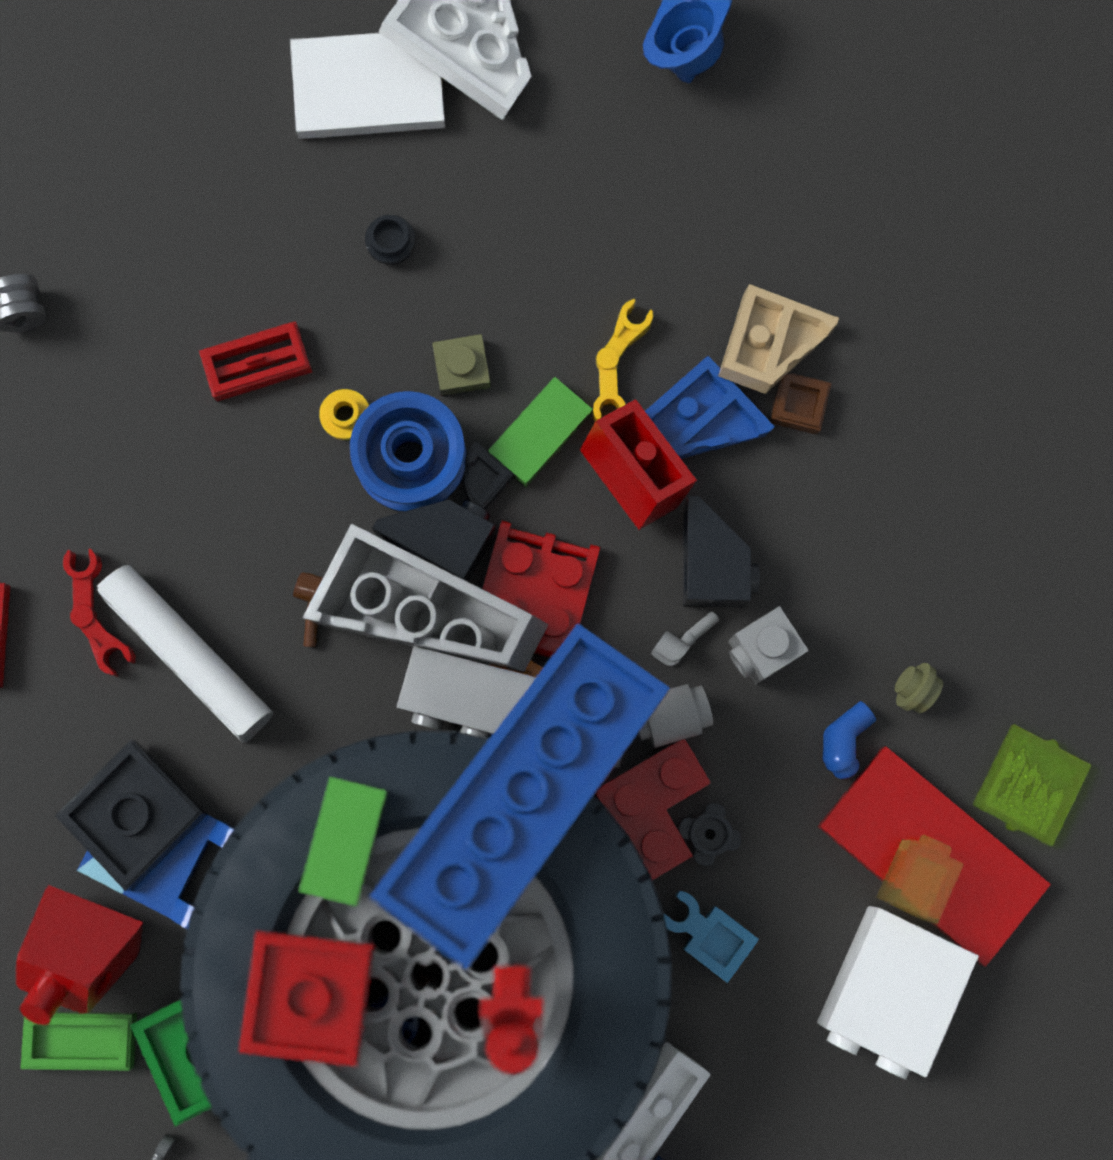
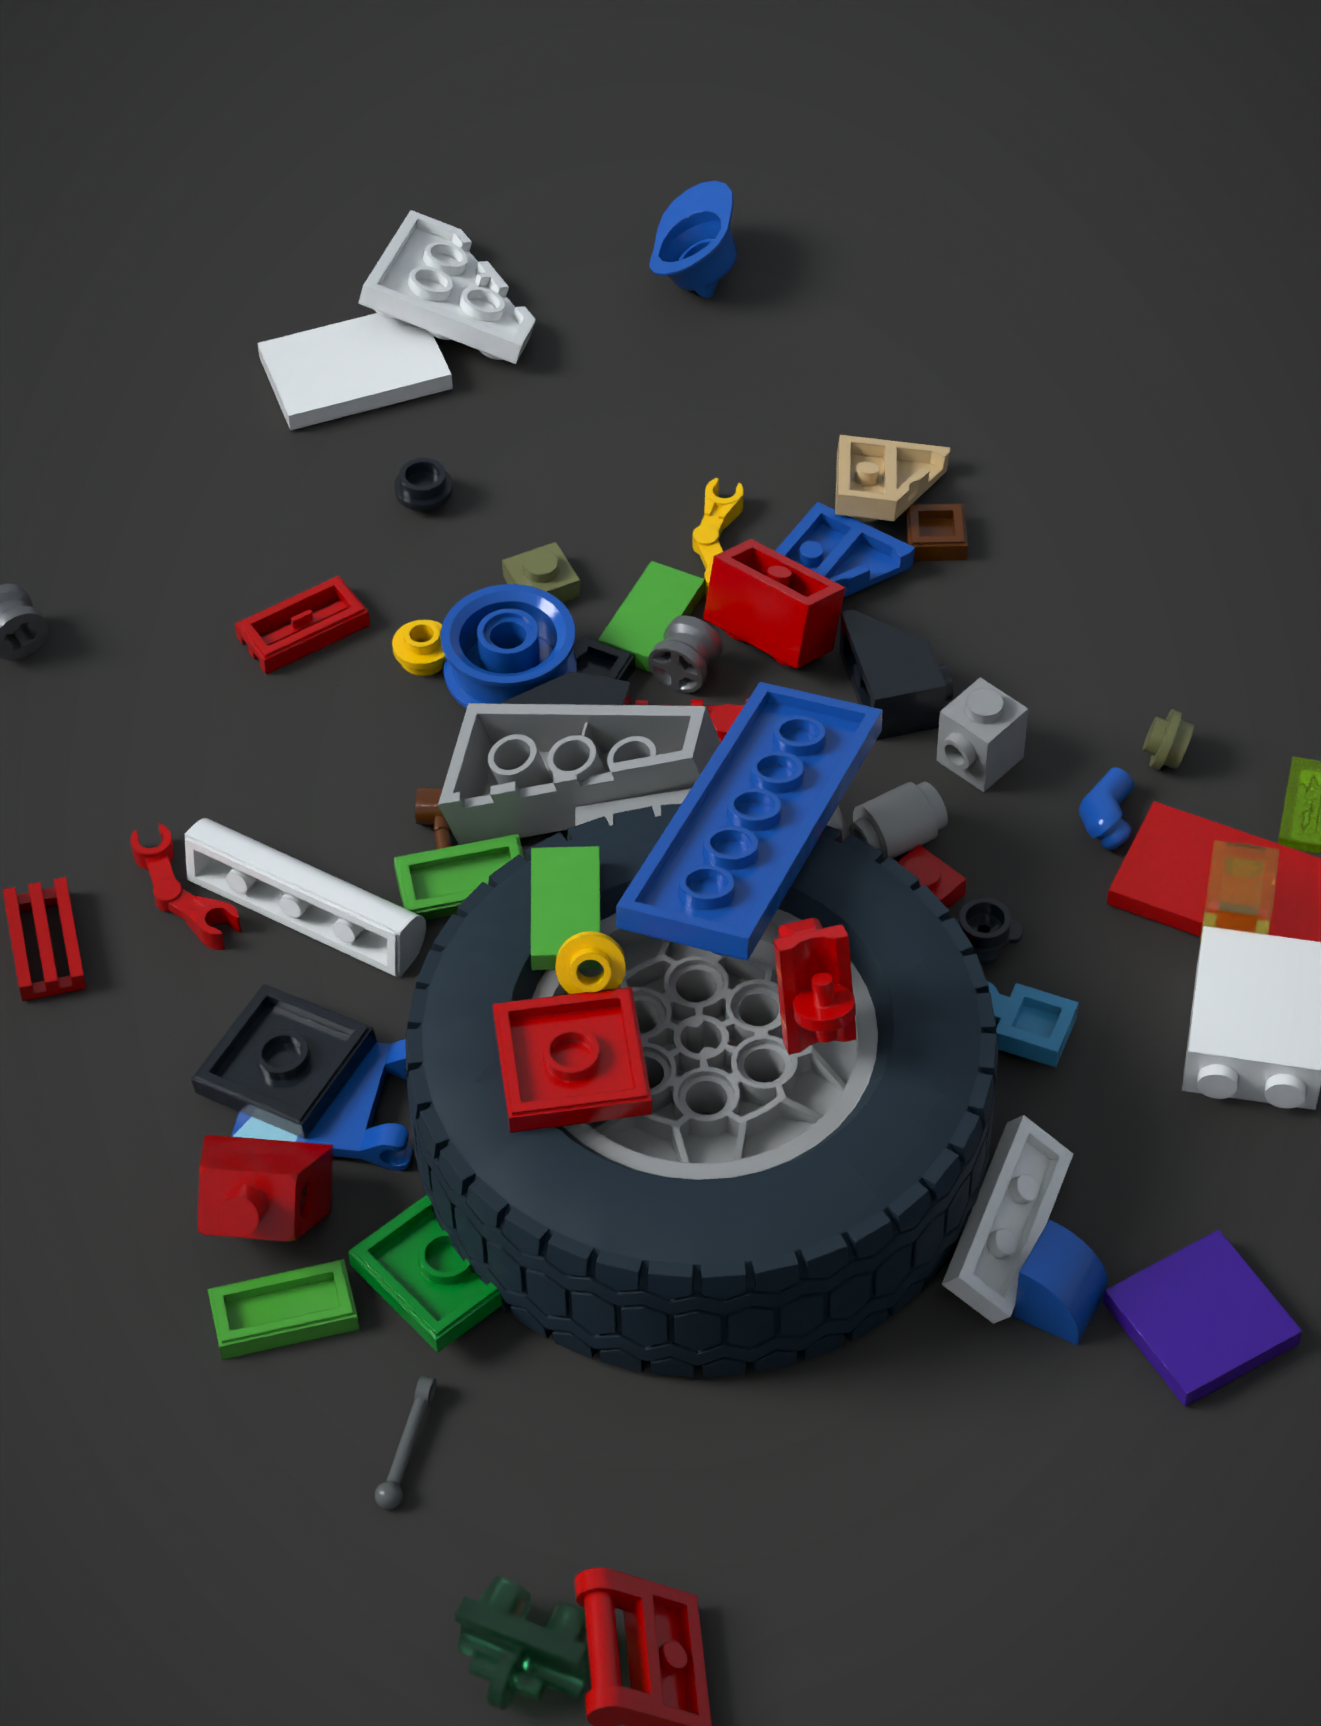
camera: 10 degrees left, 30 degrees down
light grey hand [651,611,719,667] -> none
none -> bright green tile [394,834,524,920]
none -> yellow plate [555,931,626,994]
none -> flat silver wheel [648,615,723,693]

